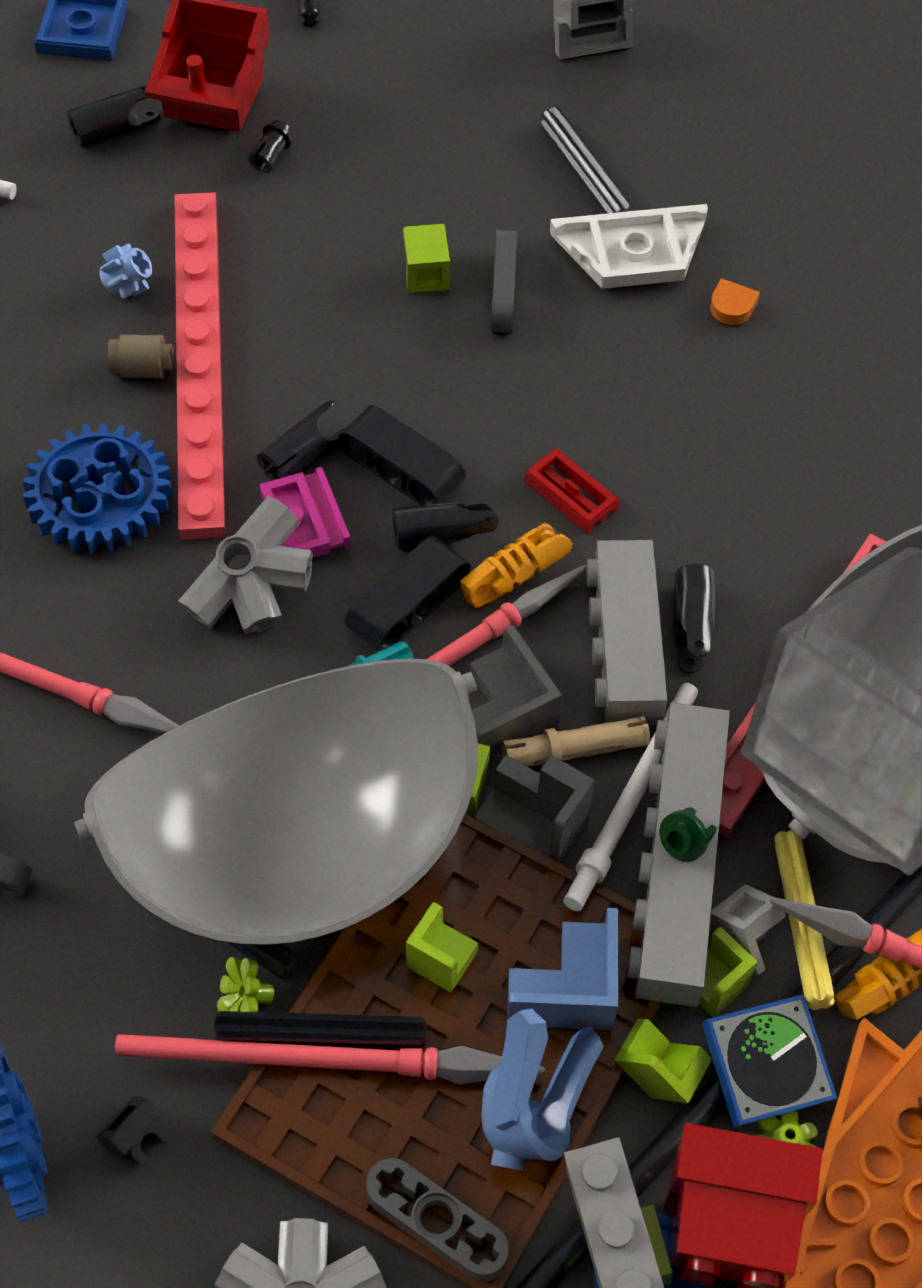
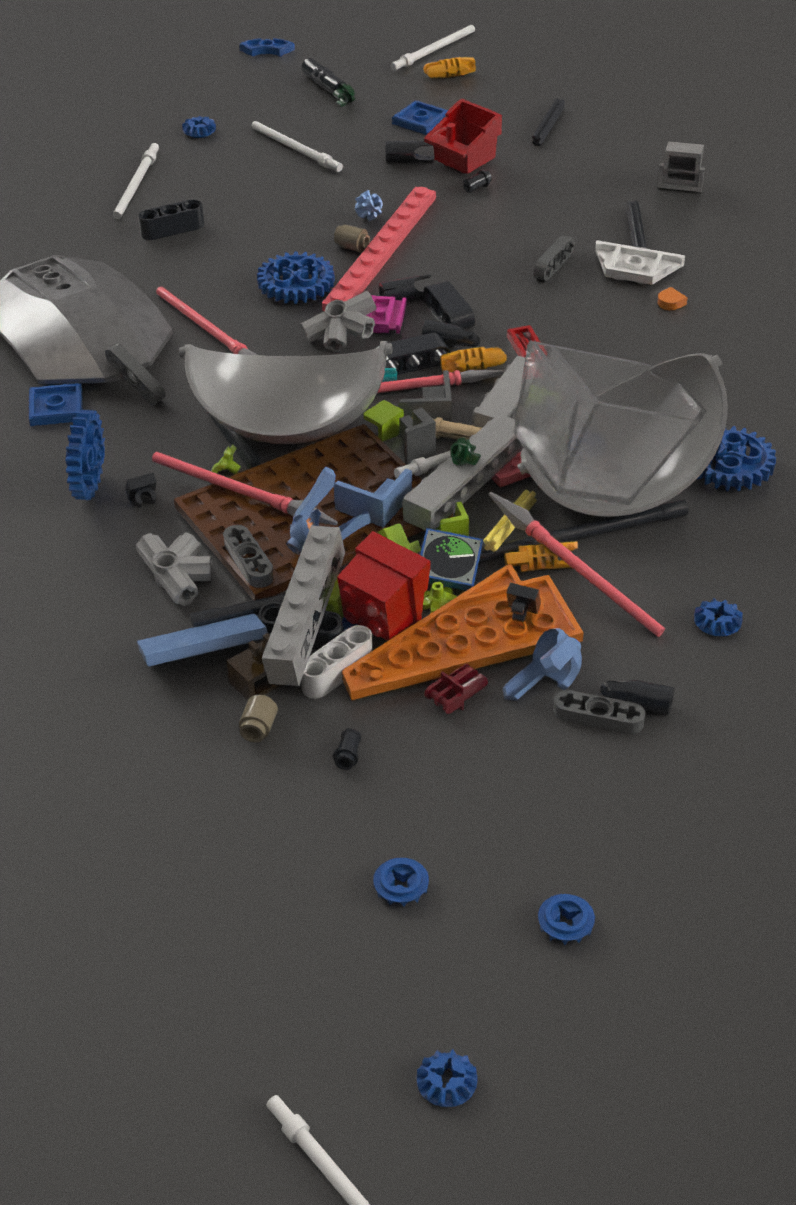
camera: 30 degrees right, 15 degrees down
black axle [214,1011,427,1048] -> none
lime panel [403,224,450,293] -> none
lime panel [406,902,479,993] -> none
light grey panel [710,884,786,977] -> none

